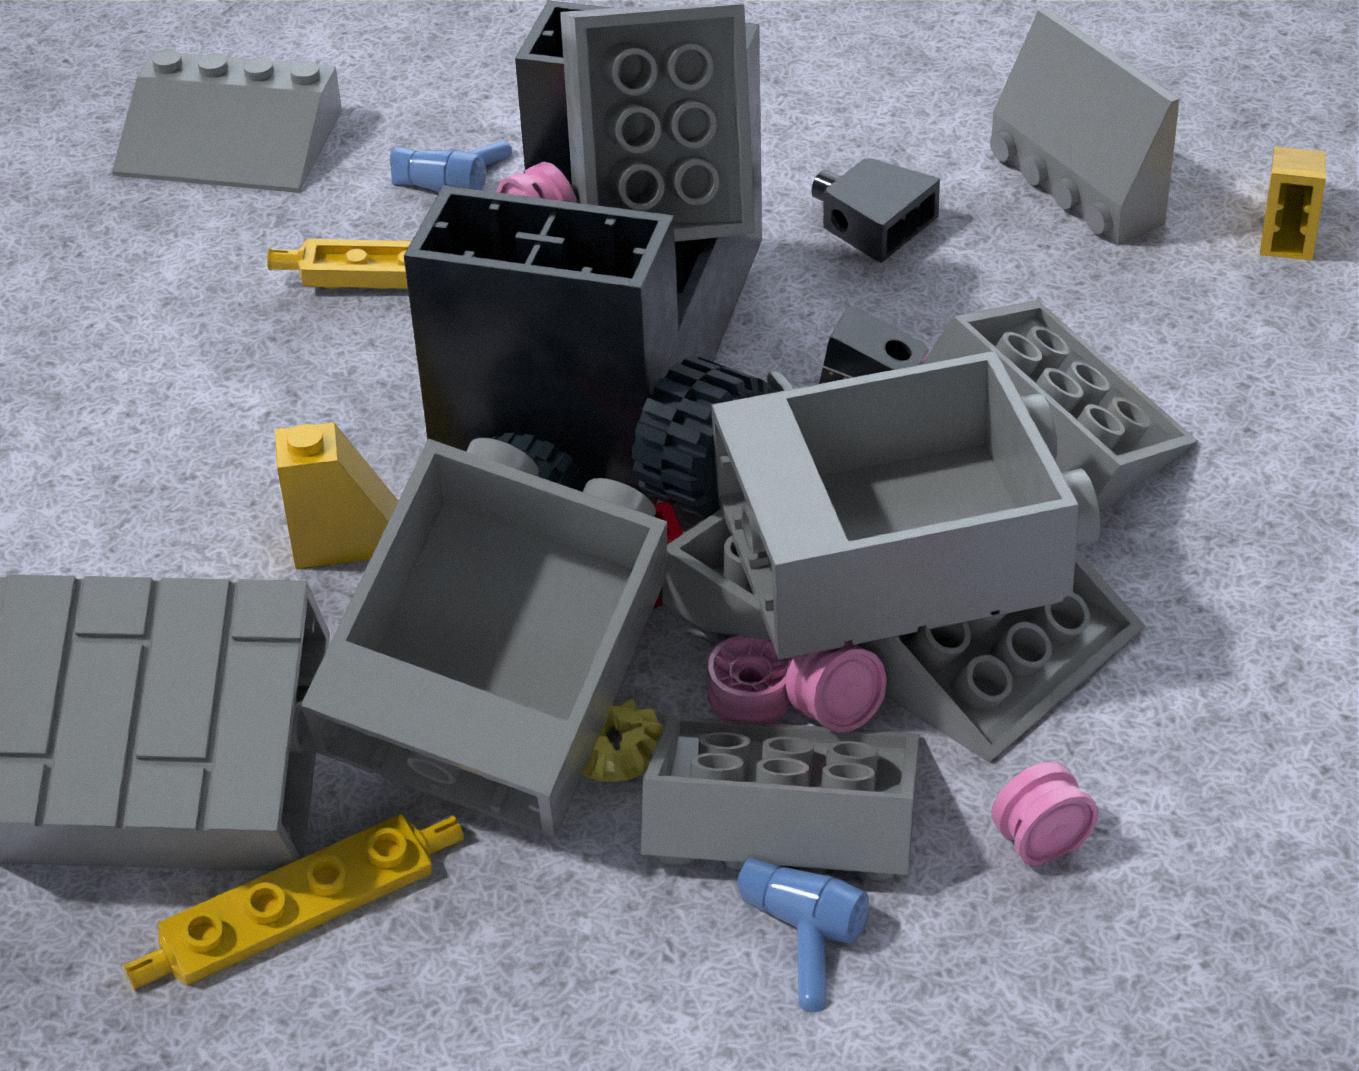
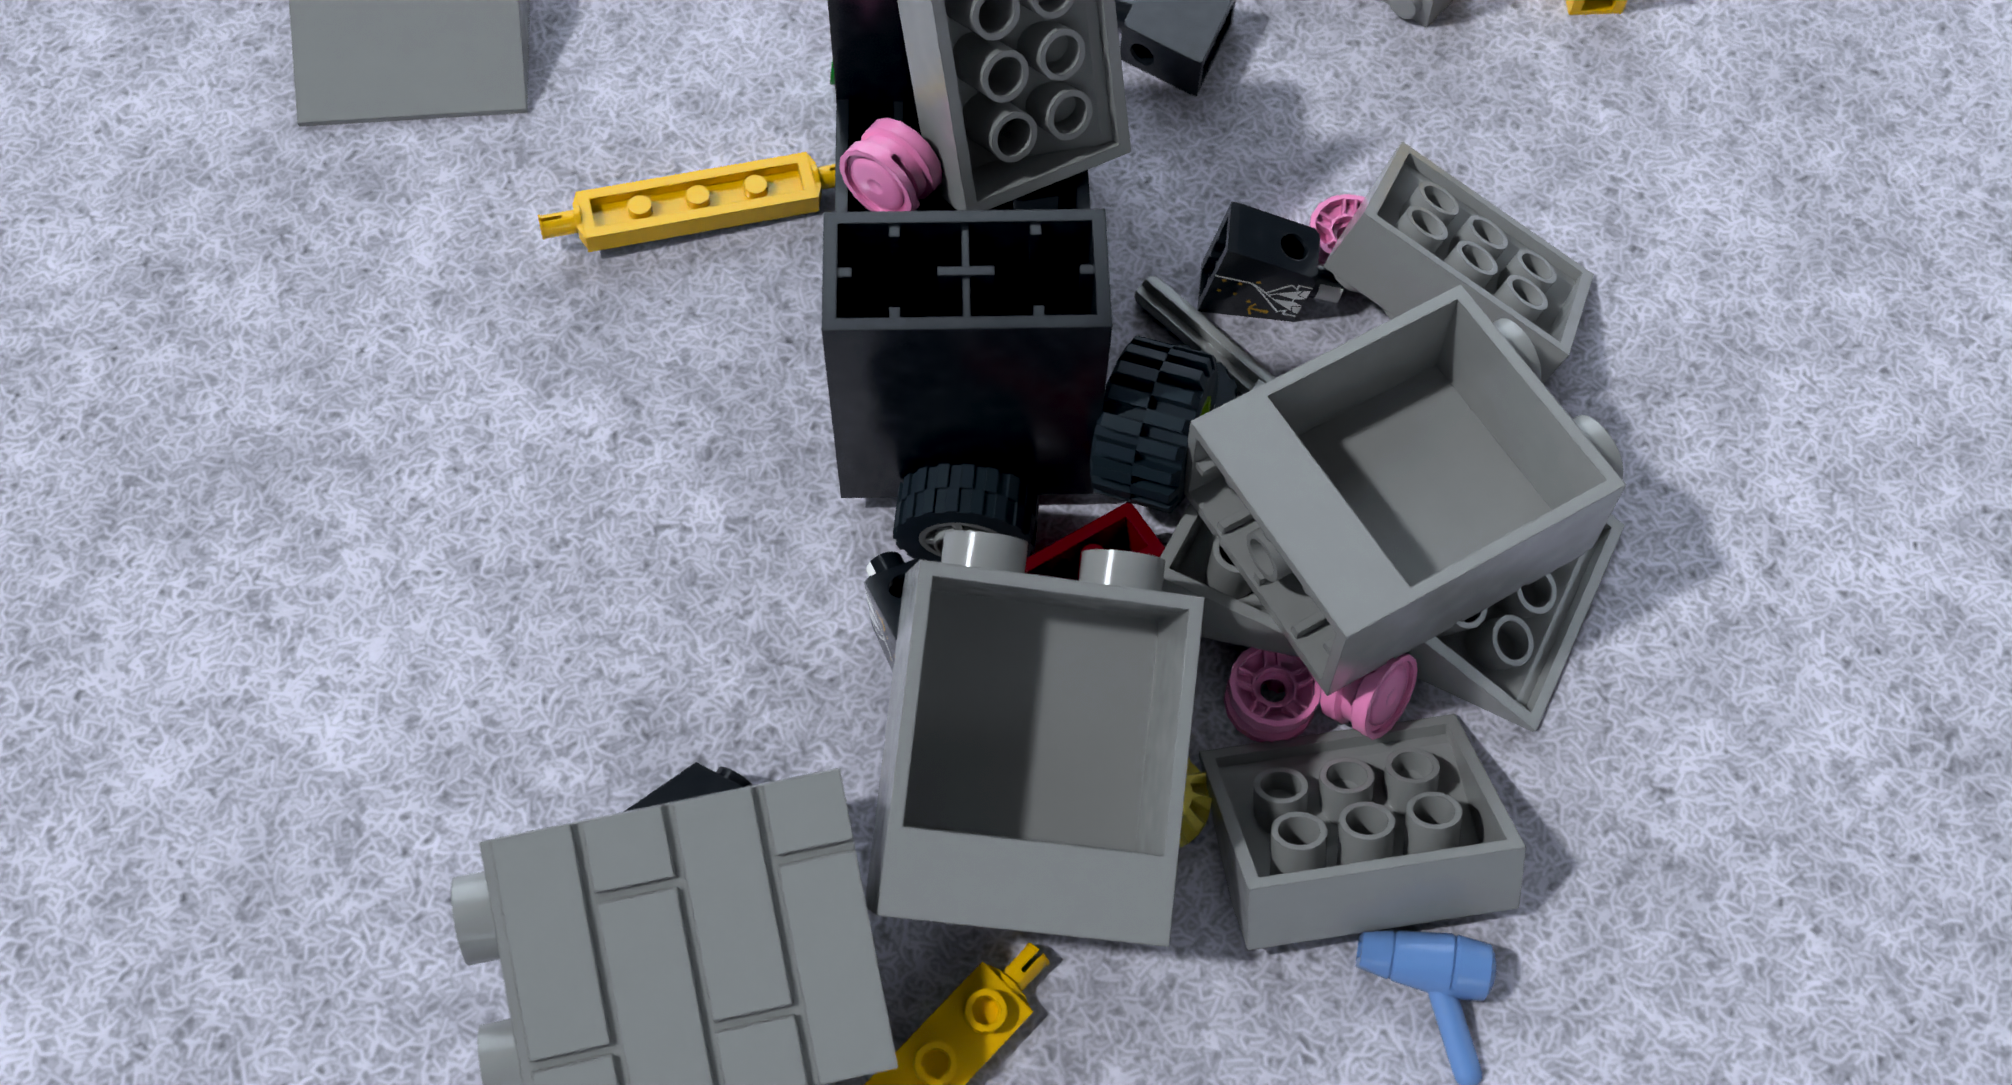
camera: 20 degrees left, 20 degrees up
yellow slope [275,422,398,569] -> none
medium blue piece [390,140,512,192] -> none
bright pink wheel [991,761,1099,866] -> none

